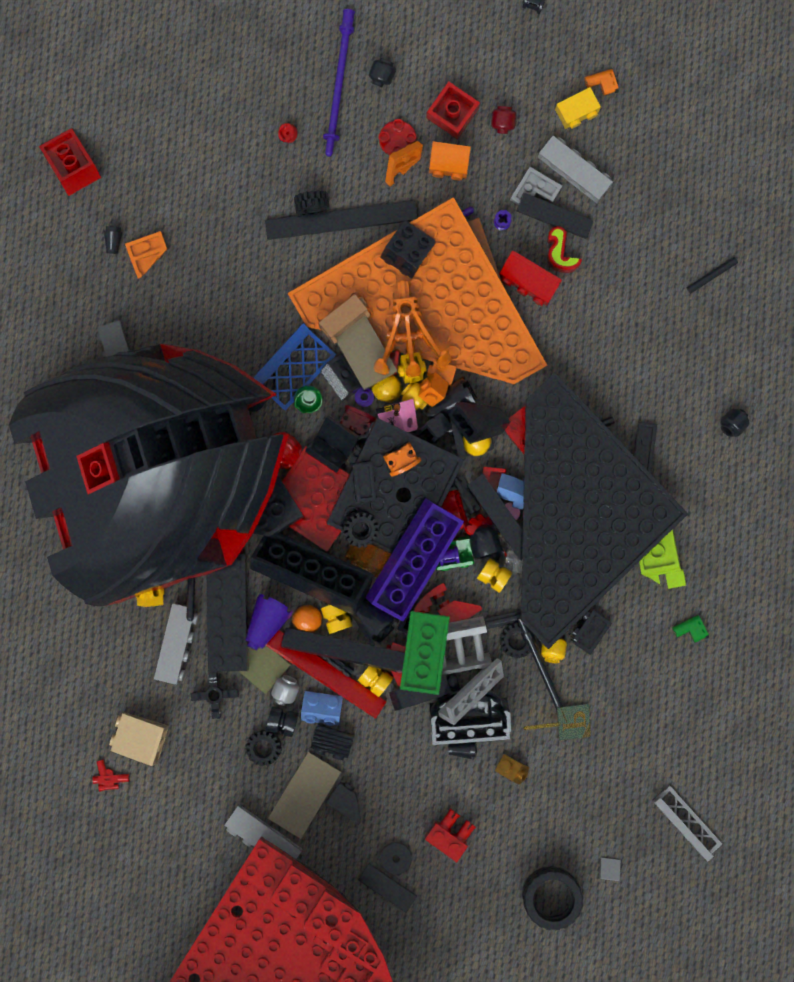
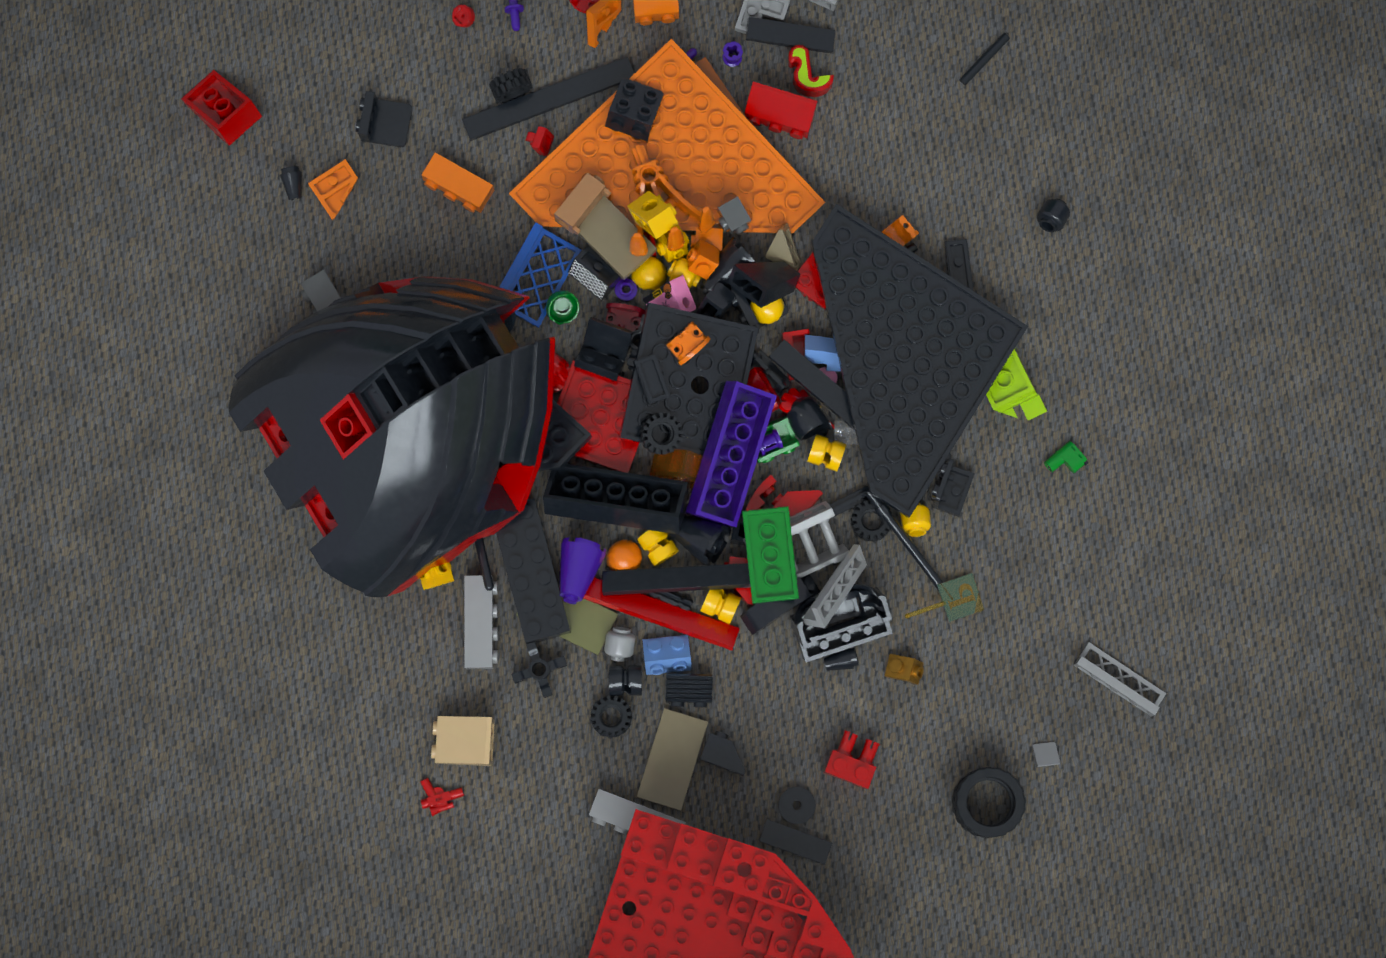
camera: 20 degrees left, 5 degrees down
none -> black bracket [356,91,412,147]
none -> orange brick [422,153,494,213]
none -> red tile [525,126,554,157]
none -> yellow brick [627,191,678,239]
none -> dark grey brick [717,196,751,235]
none -> dark tan slope [765,223,801,271]
none -> orange piece [882,215,919,246]

